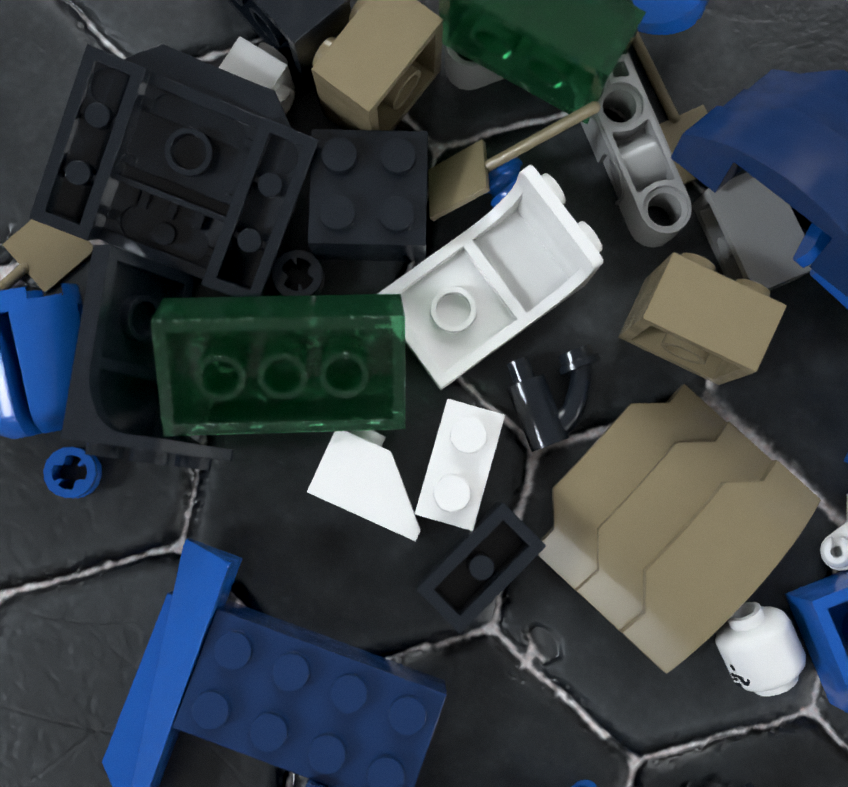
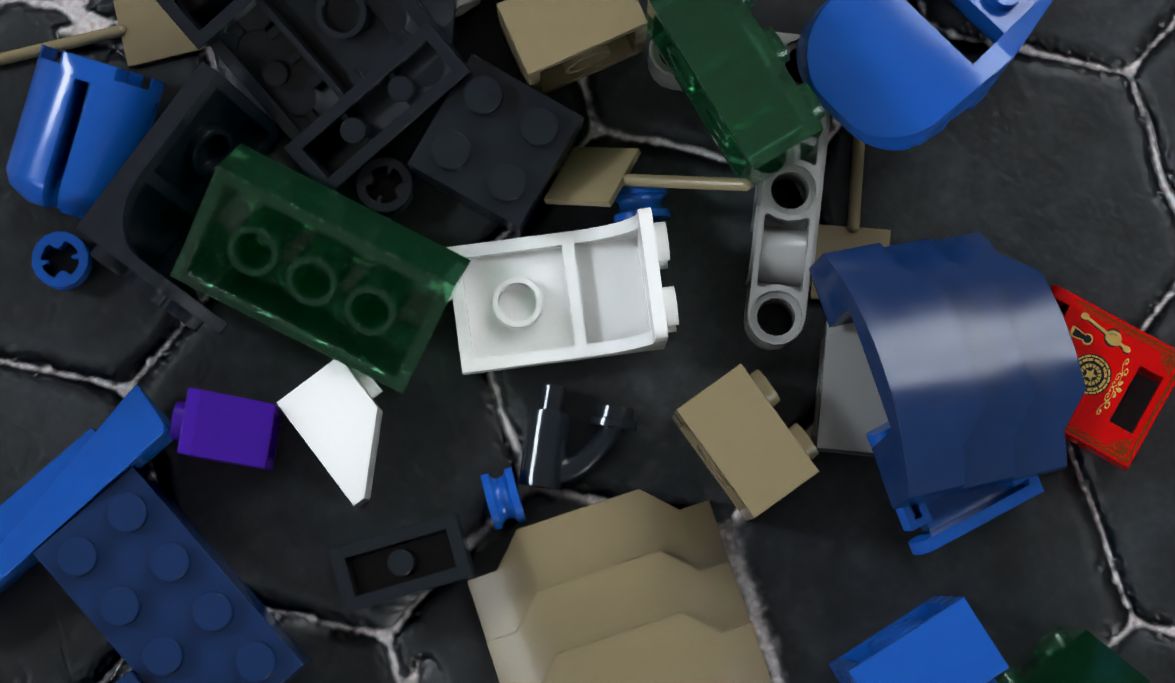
camera: 30 degrees right, 0 degrees up
white brick [415,399,505,531] -> none
none -> dark purple slope [170,387,283,471]
none -> blue bush [480,467,526,530]

